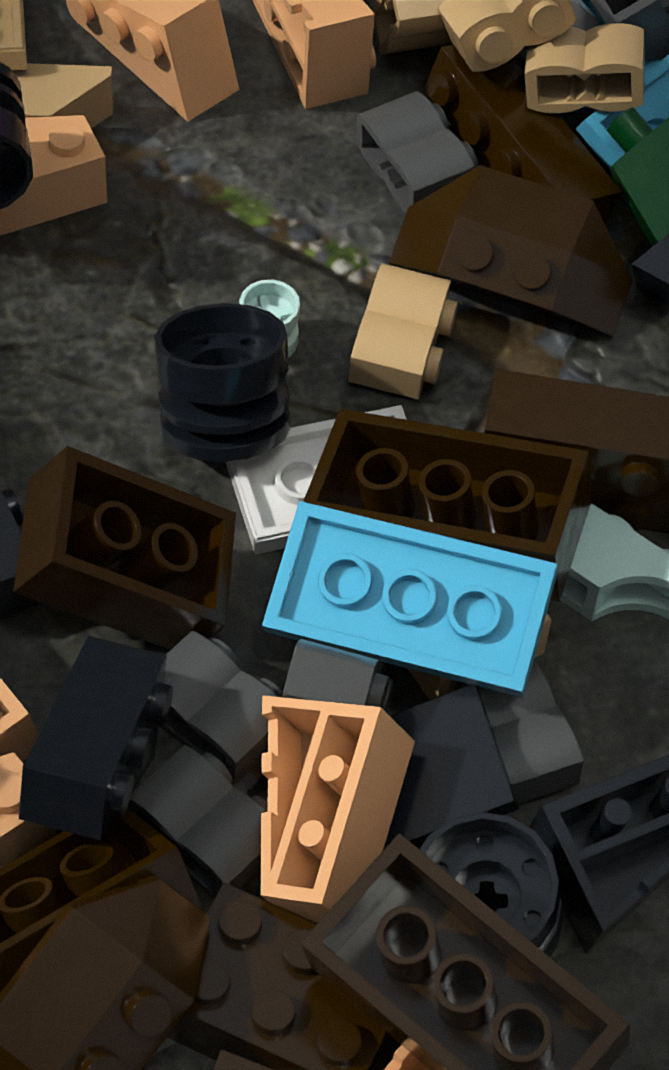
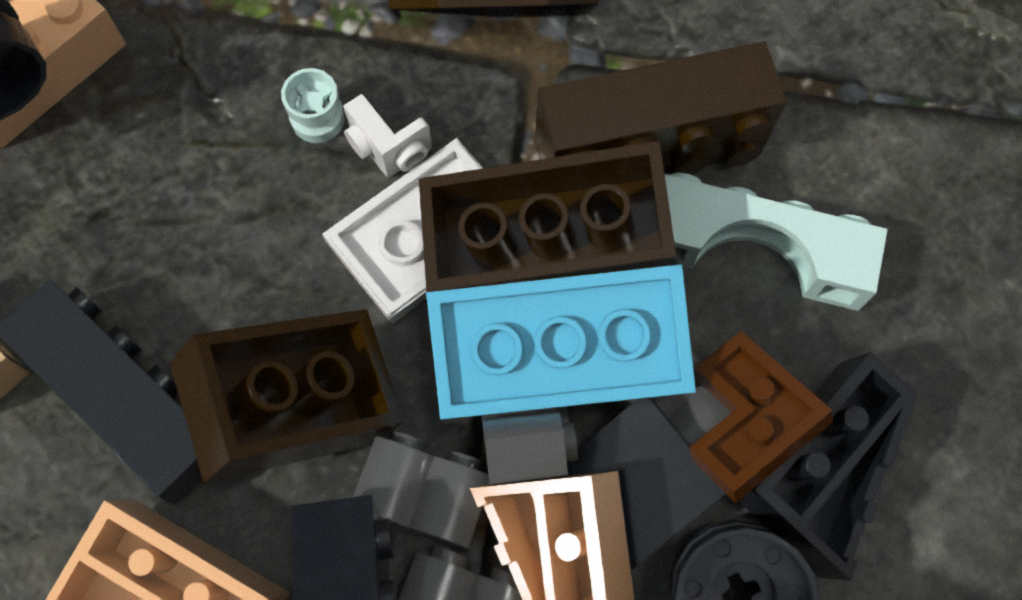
camera: 20 degrees left, 15 degrees up
black wheel [154,303,291,462] -> none
tan brick [348,263,458,399] -> none
none -> white bracket [343,94,432,178]
none -> reddish brown plate [689,331,833,503]

